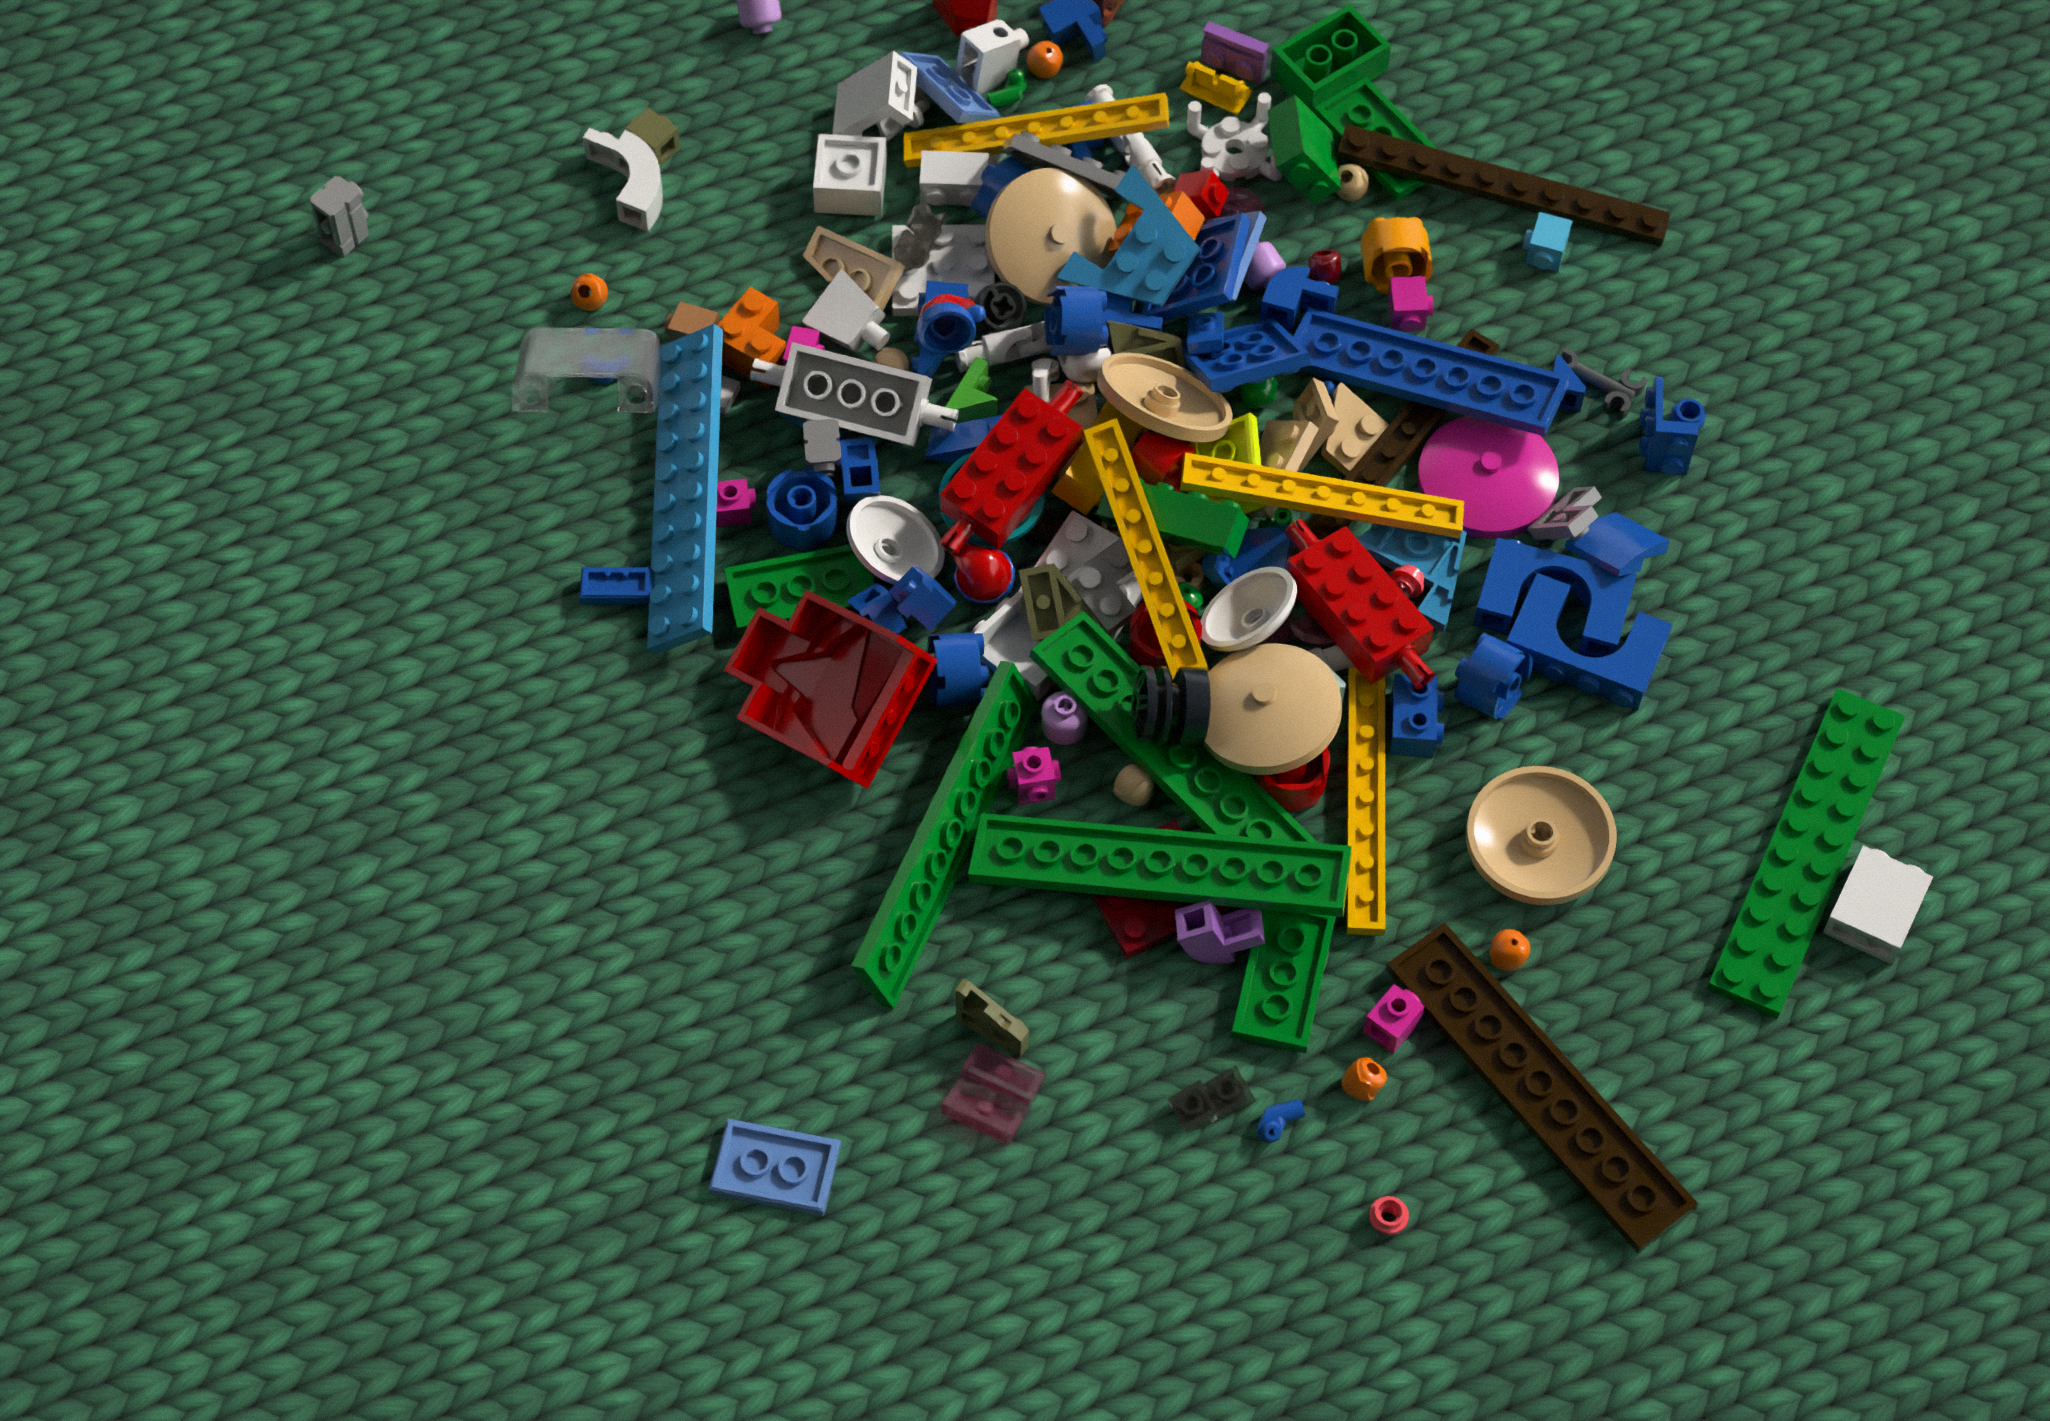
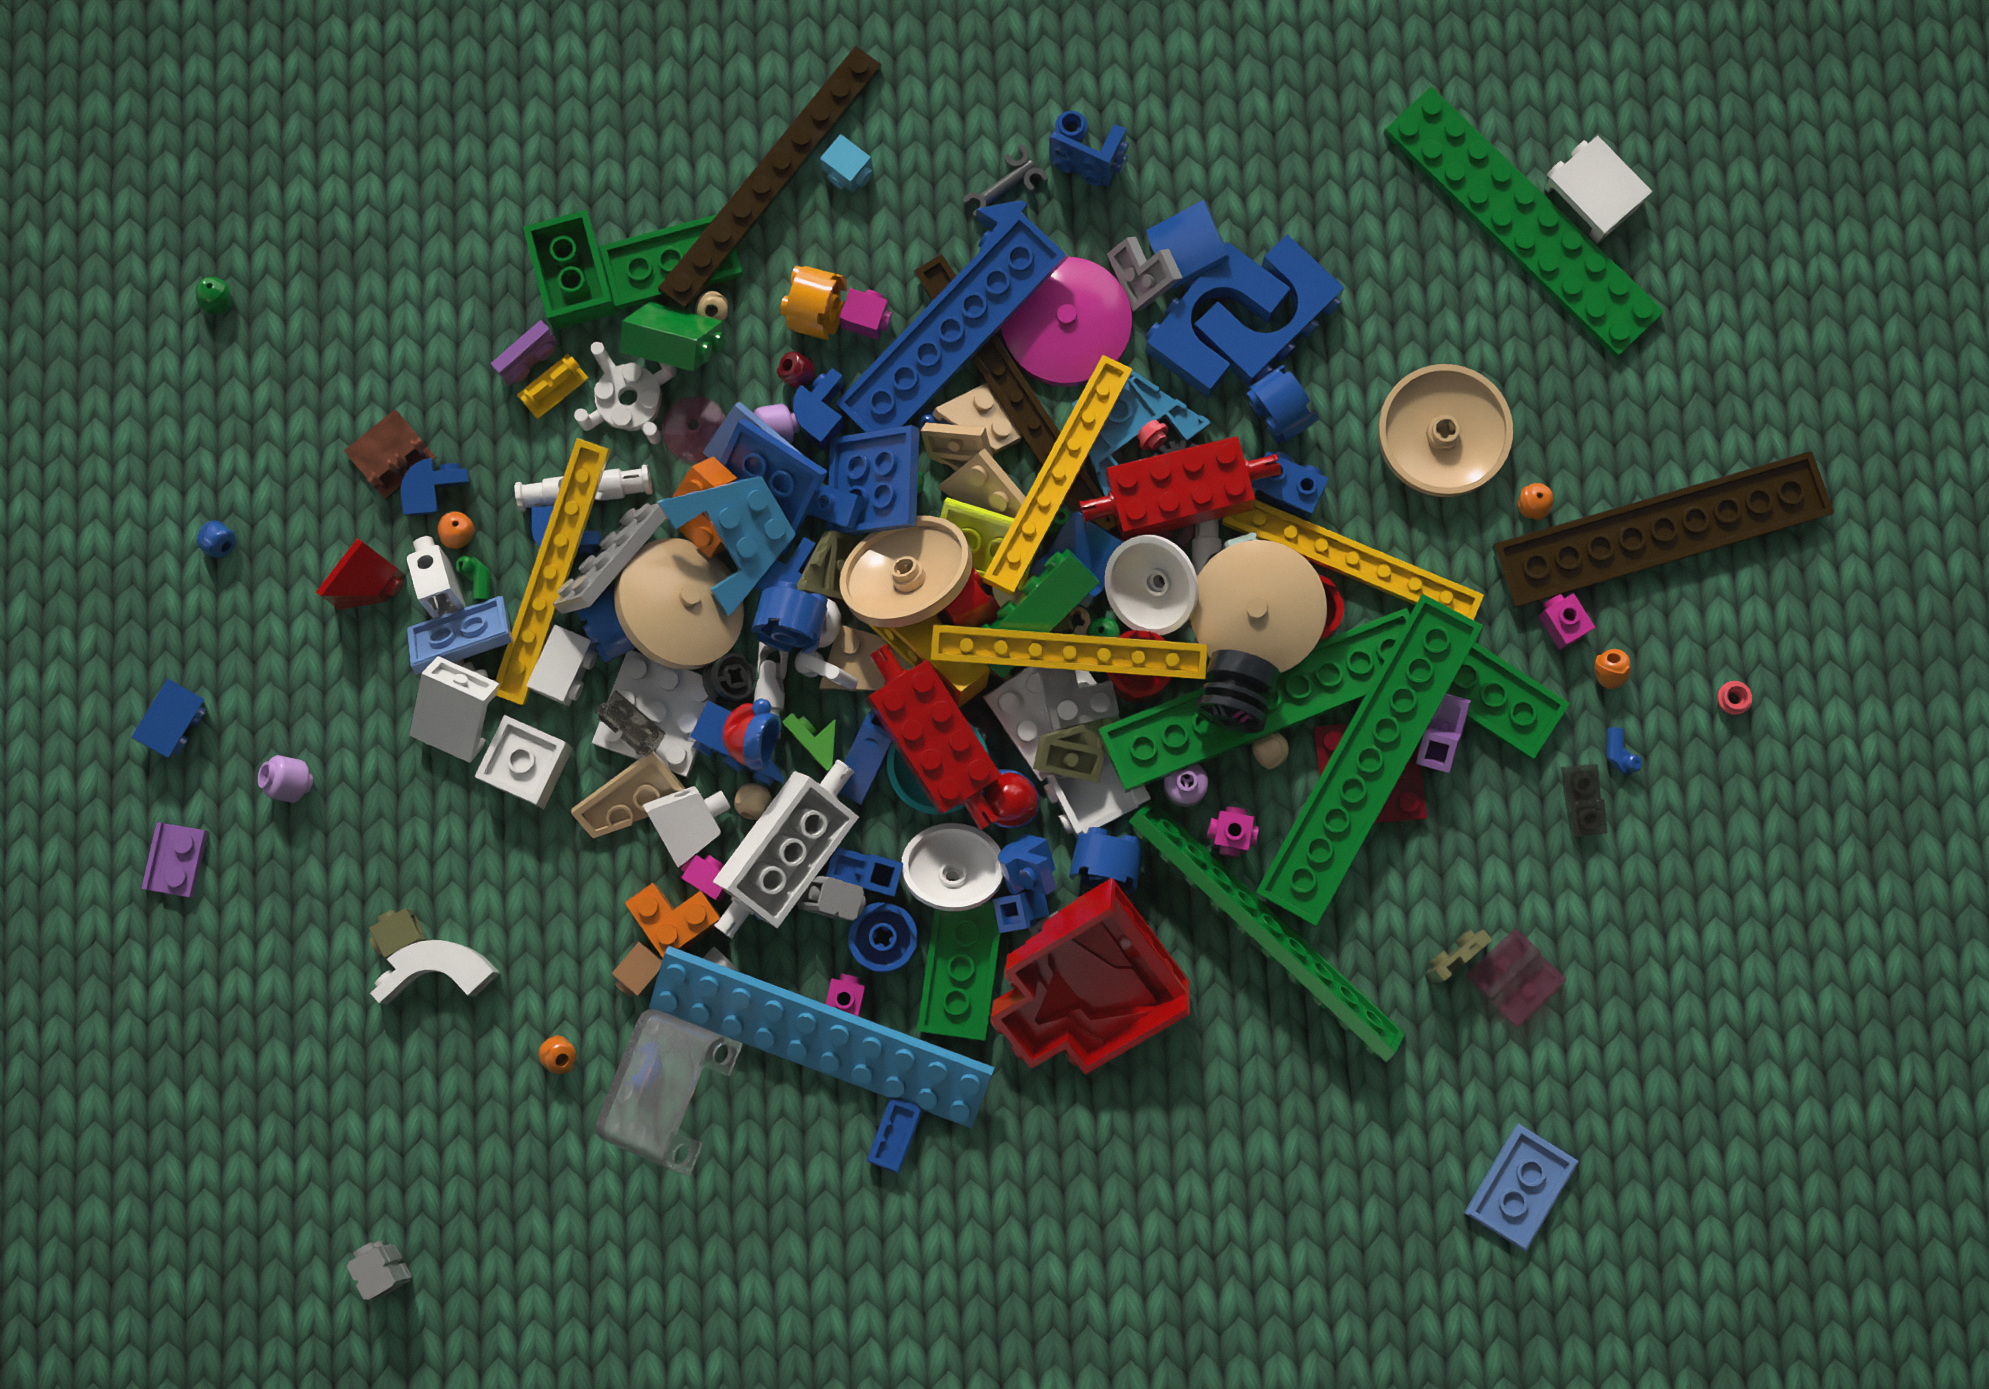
camera: 65 degrees left, 20 degrees up
red brick [1172,170,1229,219] -> none

